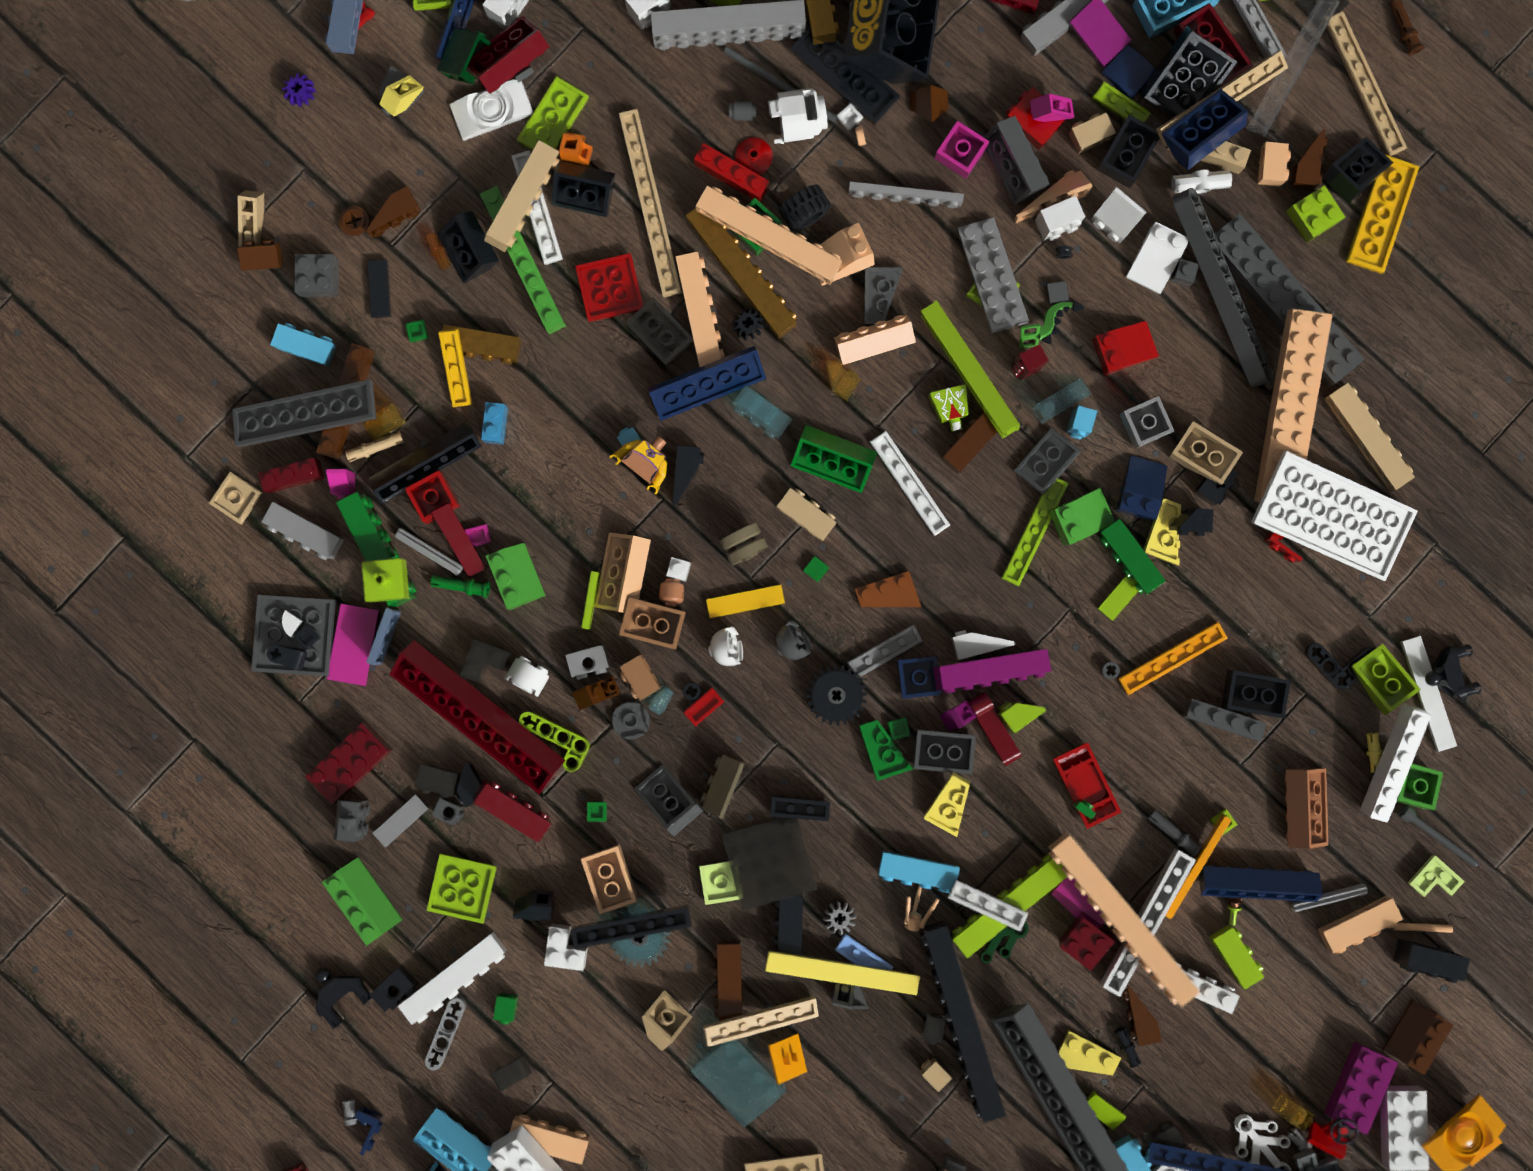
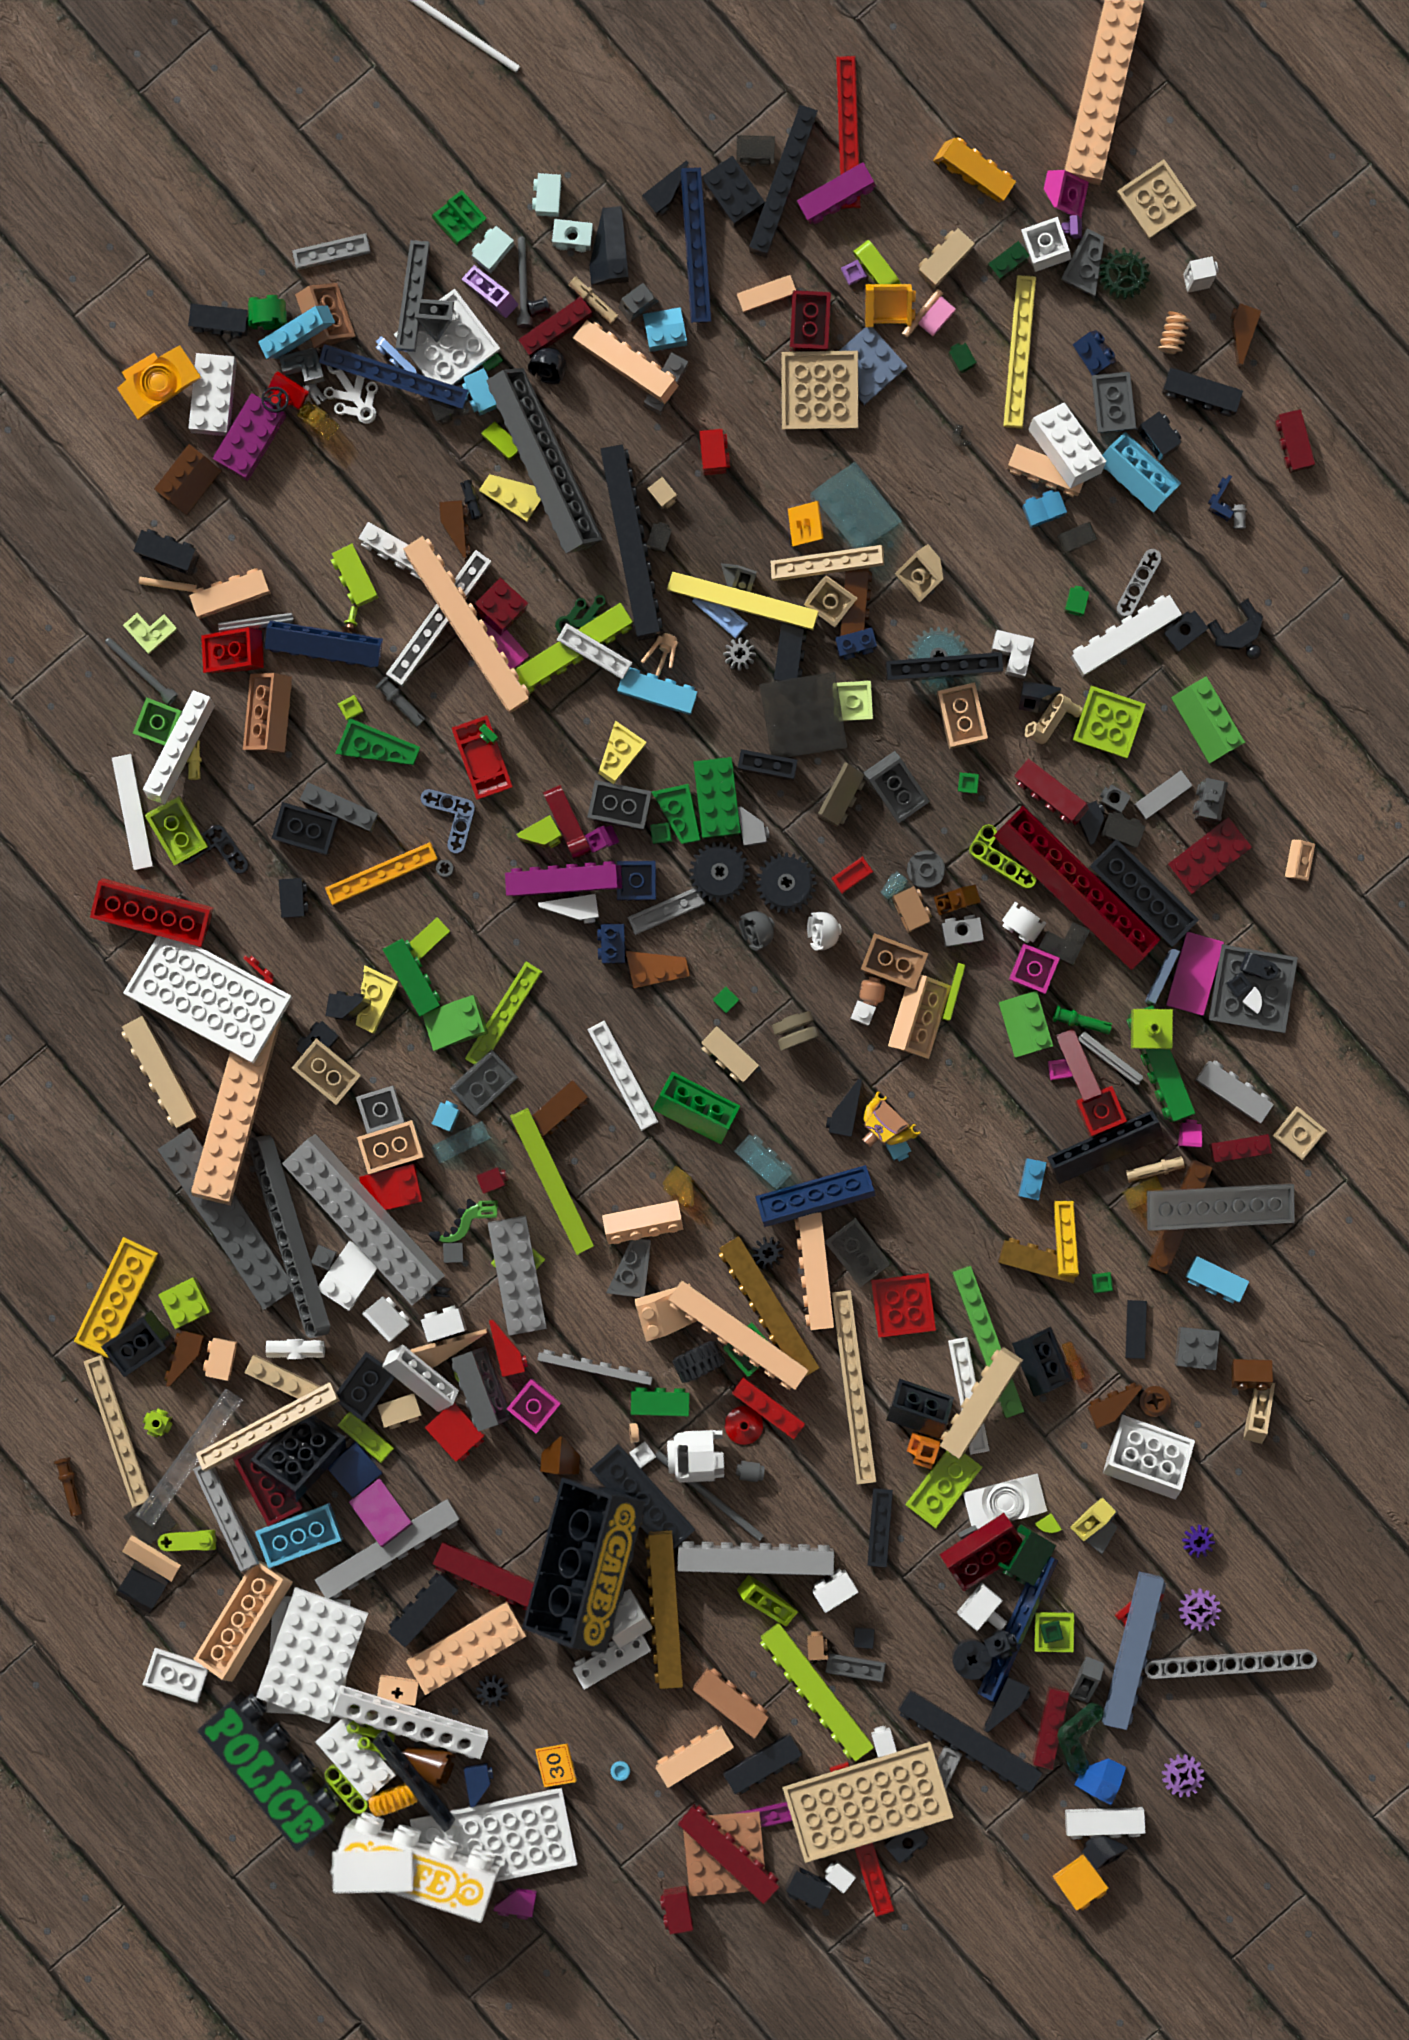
camera: 175 degrees left, 0 degrees up
black bush [683,683,701,700] -> none
yellow tile [706,585,785,618] -> none
lime torso [929,384,968,432] -> none
dark pink slope [1030,94,1074,122] -> none
dark blue slope [1115,456,1168,521] -> none
dark blue slope [1162,89,1248,170] -> none
light orange tile [1165,813,1231,919] -> none
black connector [1425,644,1482,701] -> none
none -> red slope [90,878,214,947]
none -> lime brick [143,1408,172,1438]
none -> red slope [201,627,264,673]
none -> black brick [279,878,309,919]
none -> light grey brick [282,1134,445,1305]
none -> green wing [335,718,421,765]
none -> light nougat brick [357,1120,425,1174]
none -> white brick [382,1345,459,1412]
none -> sand blue beam [421,789,475,854]
none -> red slope [489,1319,528,1377]
none -> dark blue brick [597,924,625,964]
none -> green brick [631,1387,689,1416]
none -> green brick [693,757,740,839]
none -> red brick [700,429,730,476]
none -> light grey slope [738,807,770,847]
none -> black gear [756,852,817,914]
none -> tan slope [804,575,857,627]
none -> dark blue bracket [835,628,877,660]
none -> black plate [867,1488,893,1567]
none -> dark pink brick [1008,944,1060,995]
none -> dark azure brick [1022,490,1067,528]
none -> tan beam [1025,694,1083,744]
none -> lime tile [1035,1513,1062,1533]
none -> black brick [1088,839,1199,948]
none -> white slope [1103,1415,1195,1499]
none -> medium lavender gear [1178,1588,1221,1631]
none -> light nougat slope [1285,840,1315,881]

